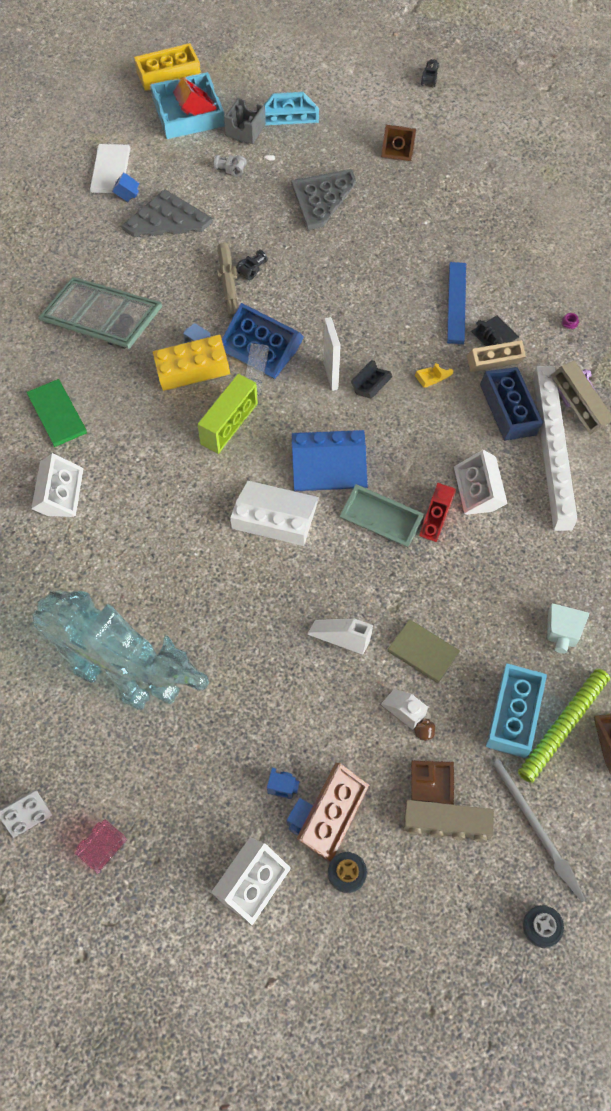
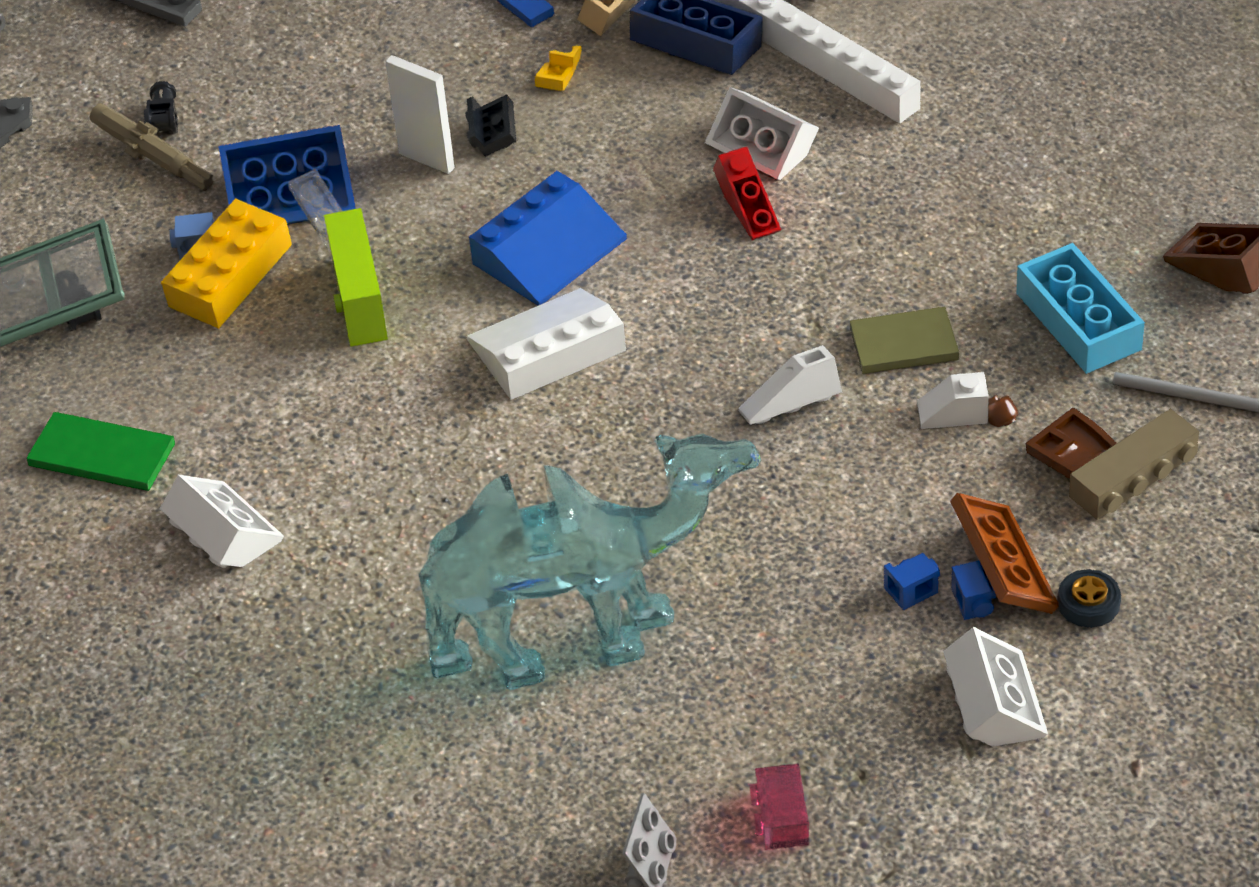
camera: 40 degrees left, 15 degrees down
sand green slope [340,484,424,548] -> none
lime piece [518,668,610,783] -> none
light aqua torso [547,603,589,653] -> none

